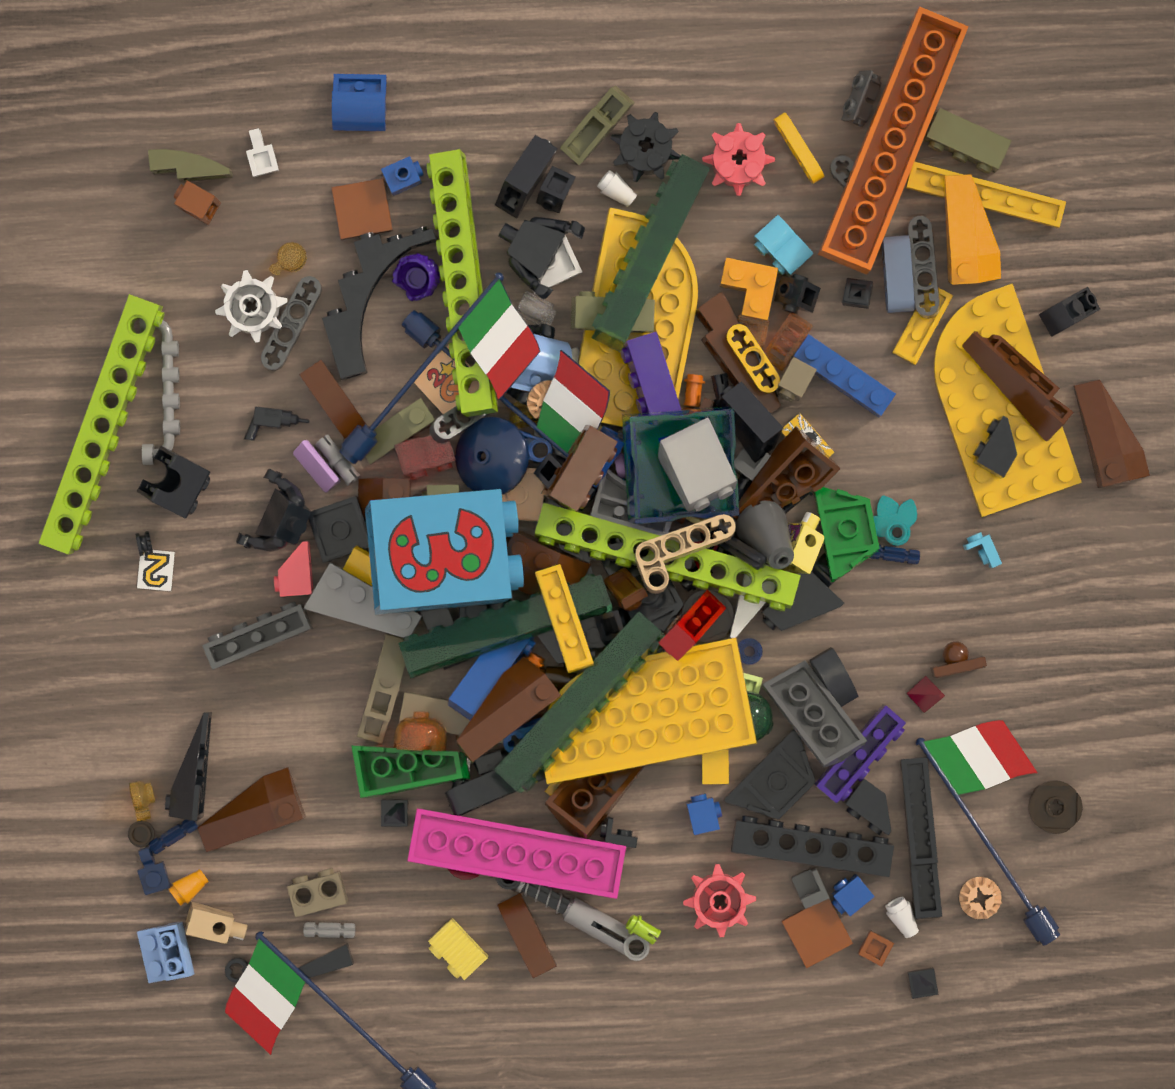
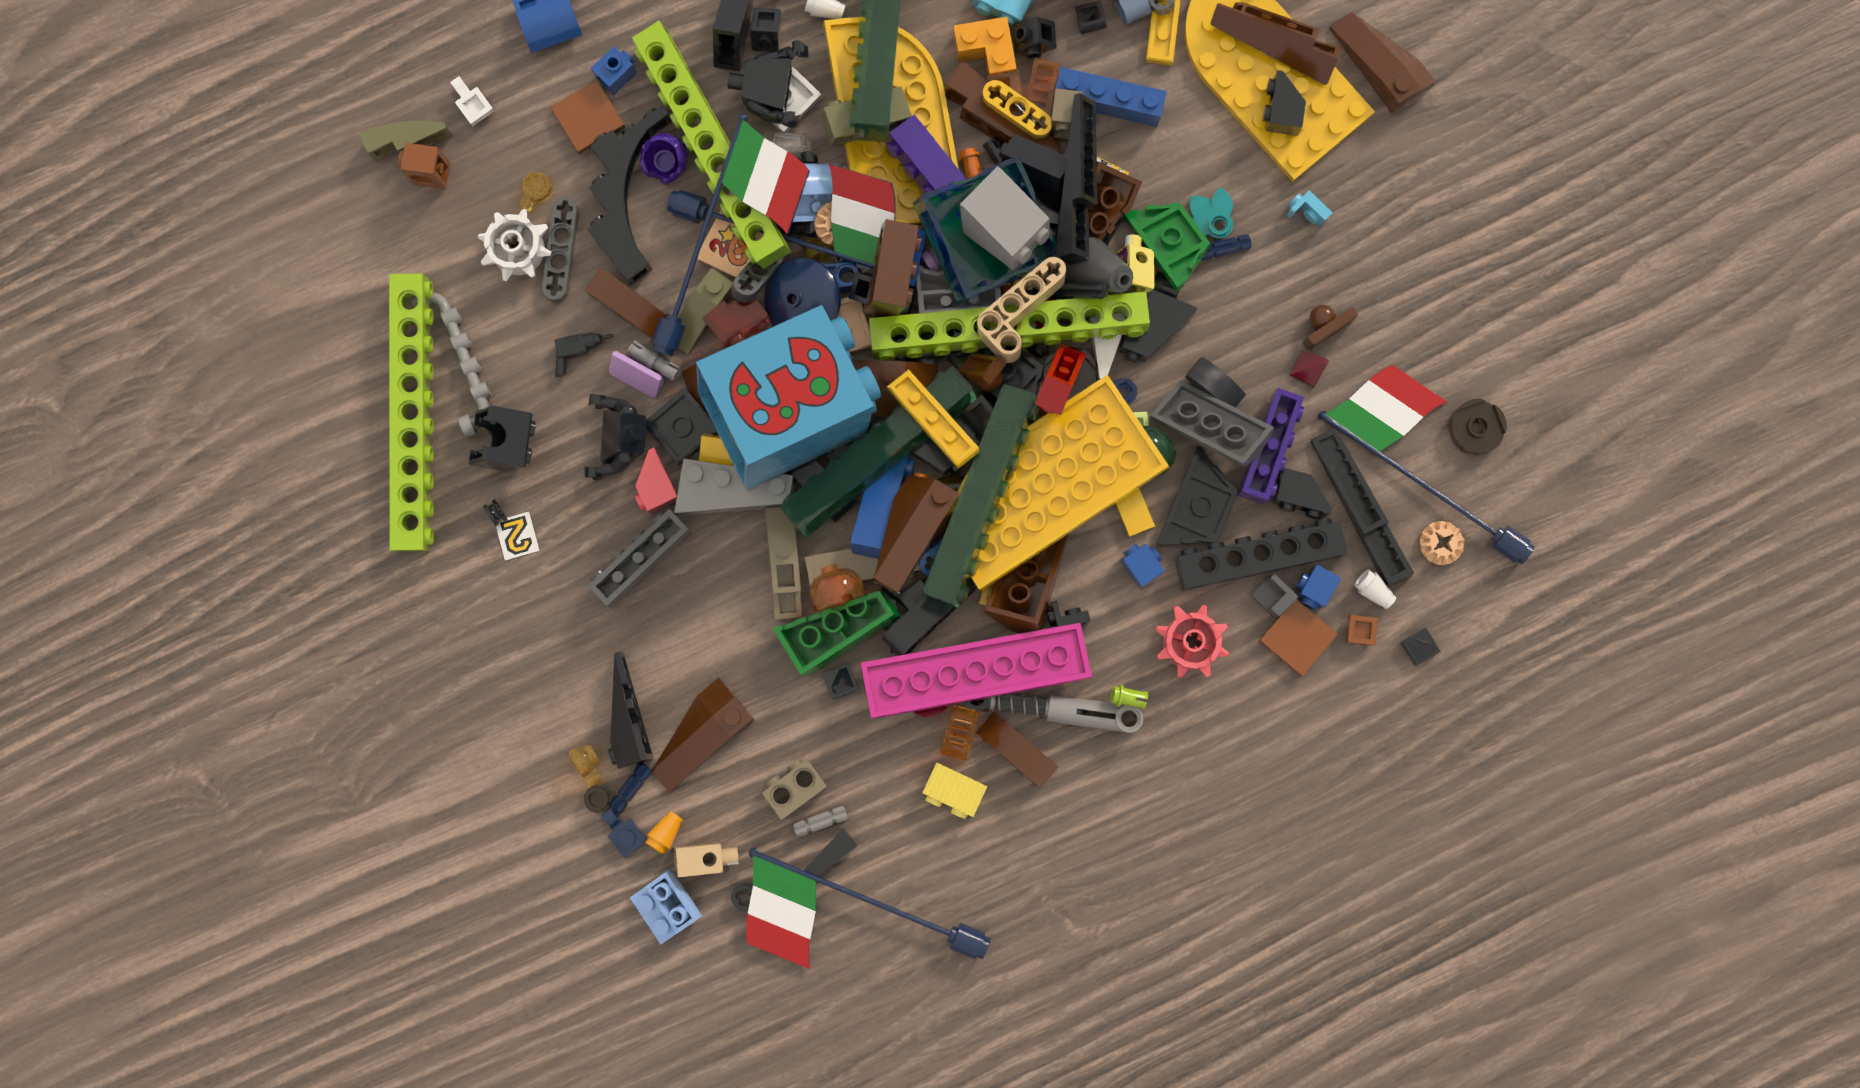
camera: 20 degrees left, 5 degrees down
none -> clear orange slope [940,705,980,761]
none -> black slope [1055,93,1098,265]

